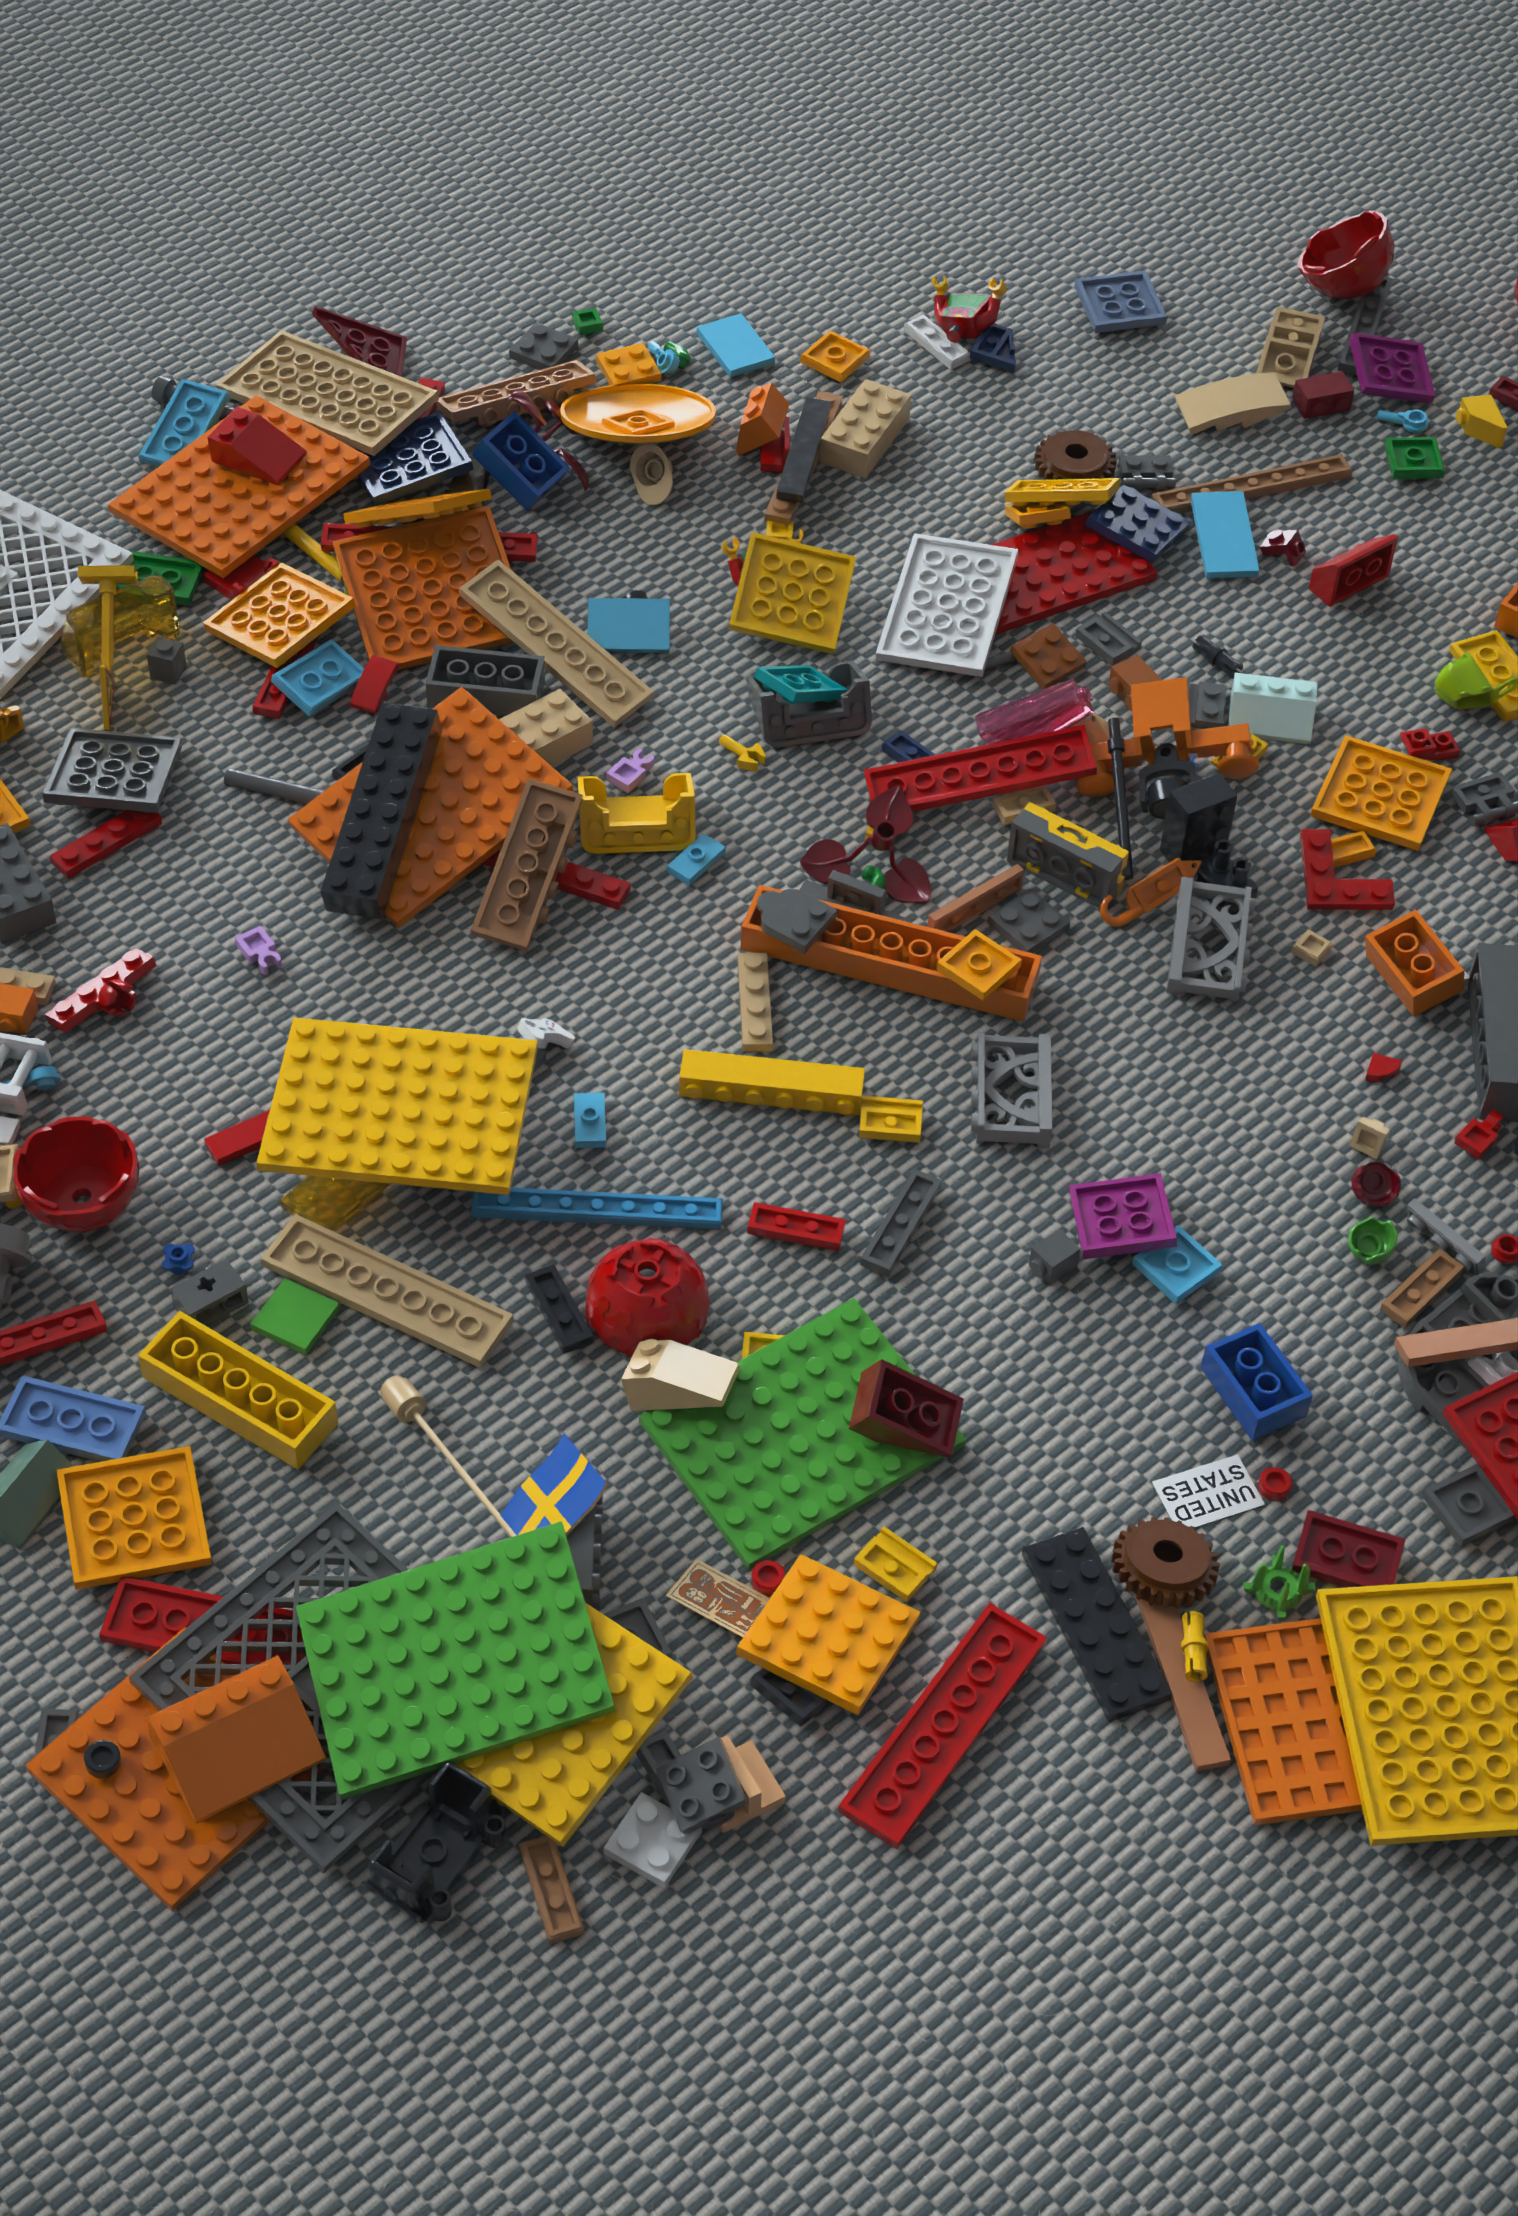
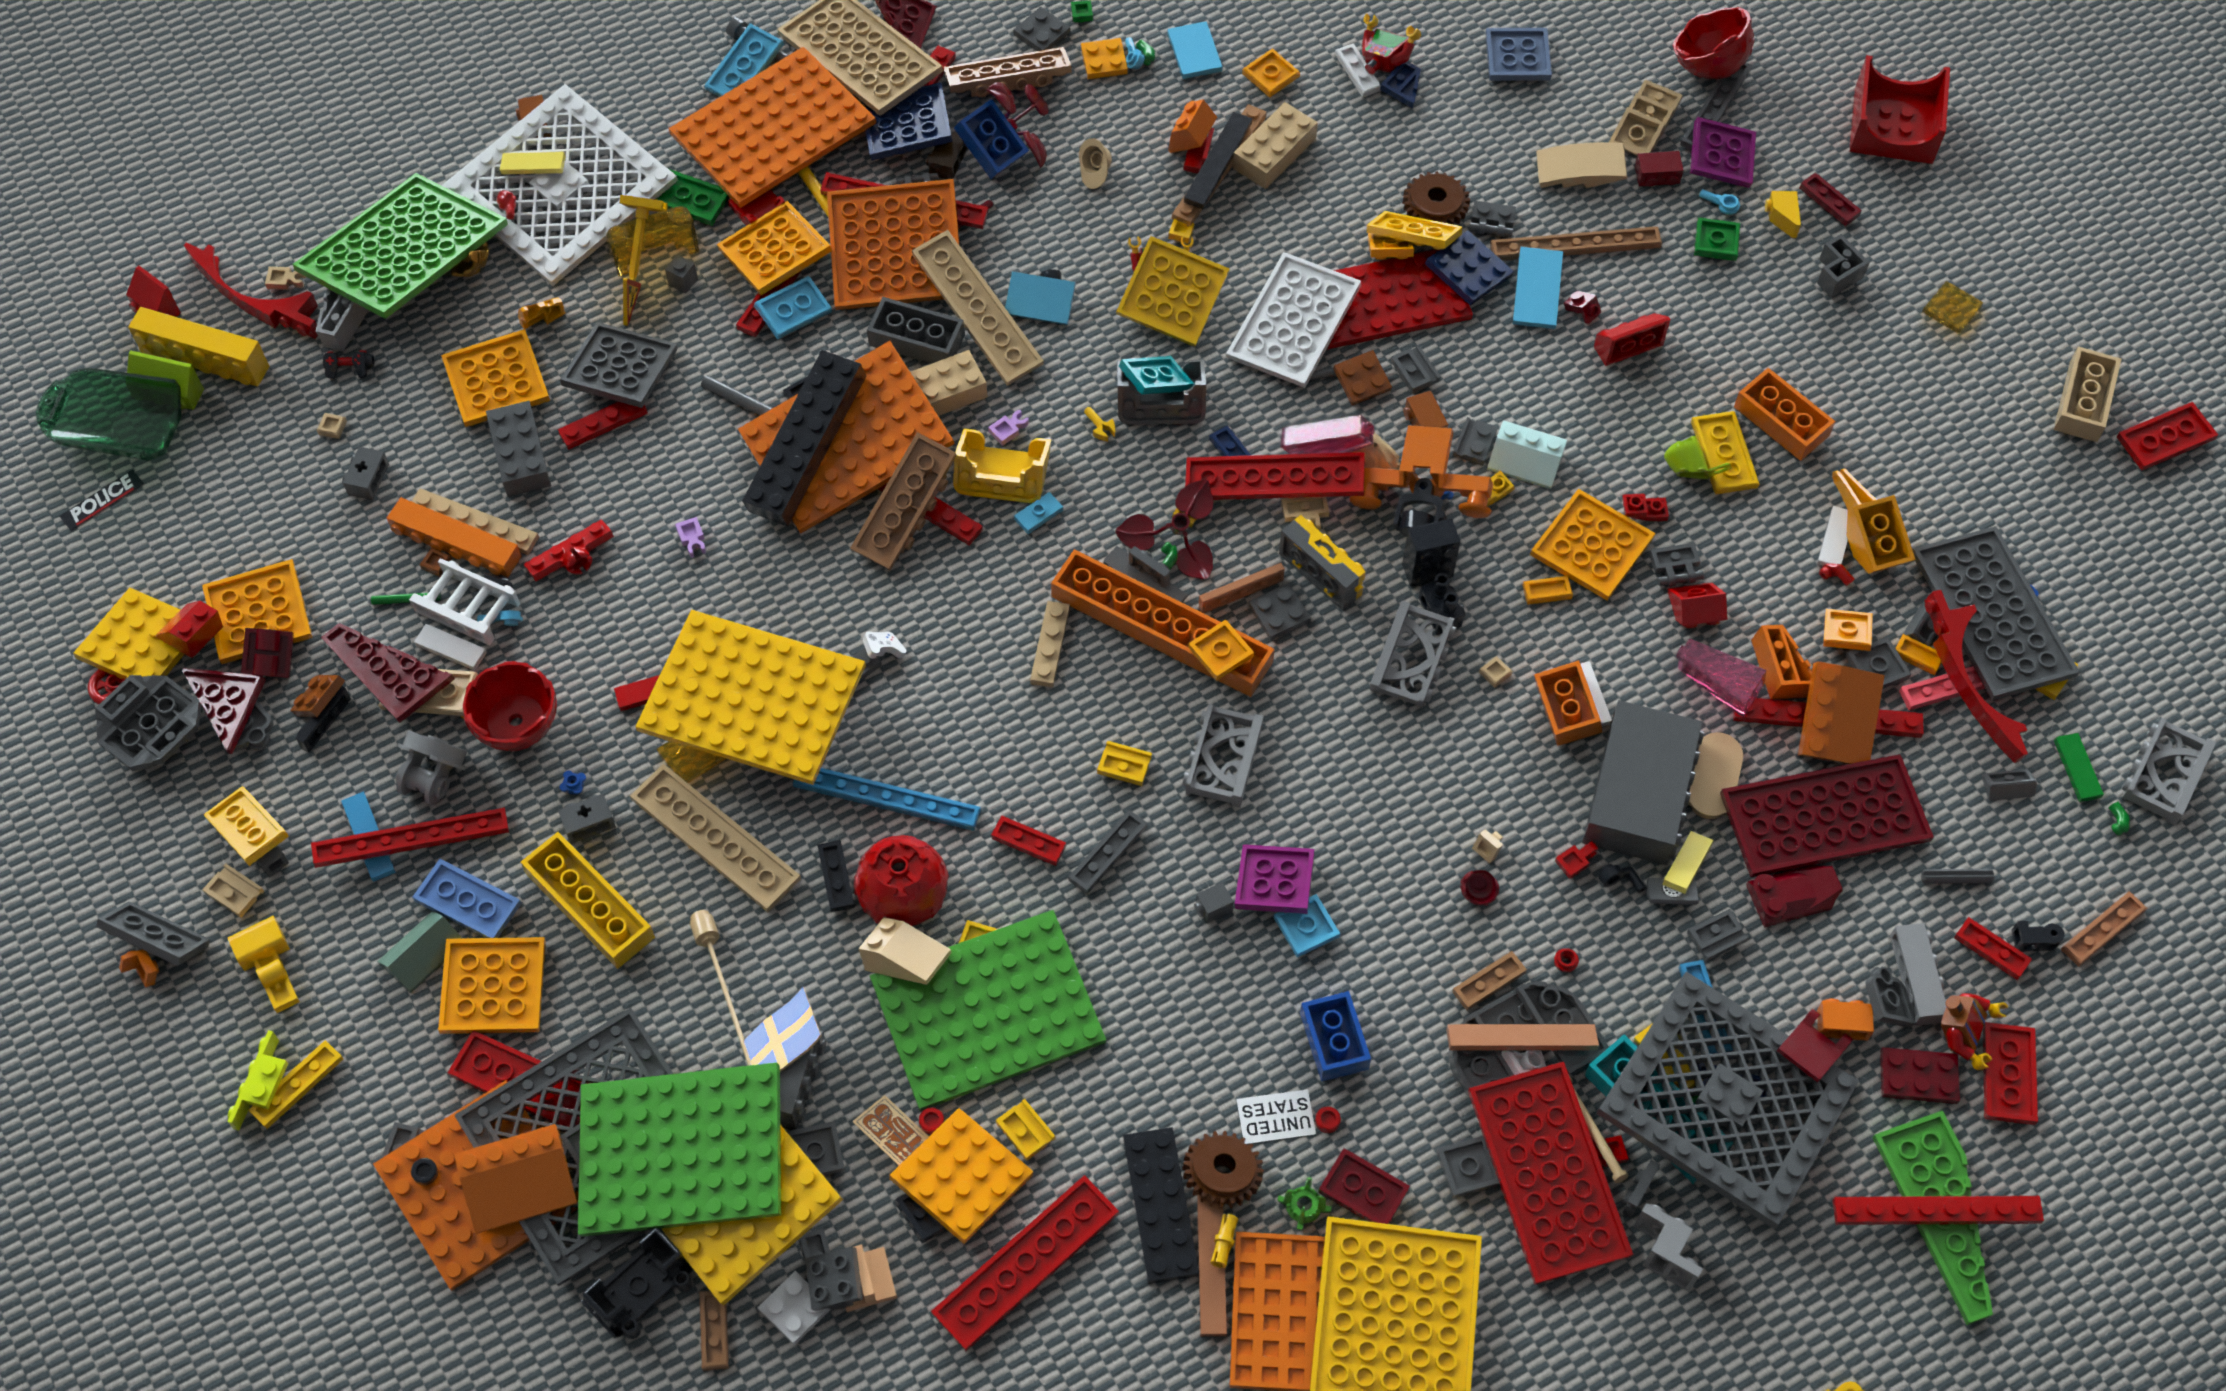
camera: 15 degrees right, 10 degrees up
red slope [207,407,307,485] -> none
bright green tile [250,1278,340,1356] -> none
light orange plate [343,489,492,528] -> none
red slope [350,655,398,714] -> none
light orange dish [560,384,716,444] -> none
medium azure plate [574,1093,606,1148] -> none
yellow brick [679,1049,865,1115] -> none
dark grey plate [757,888,838,954] -> none
dark red slope [849,1359,964,1458] -> none
orange plate [1100,858,1201,927] -> none
black bar [1107,718,1134,880] -> none
black pin [1192,634,1243,679] -> none
red plate [1300,829,1395,910] -> none
bright green hair [1348,1217,1398,1265] -> none
red tile [1365,1052,1403,1082] -> none
light grey tile [1407,1198,1485,1276] -> none

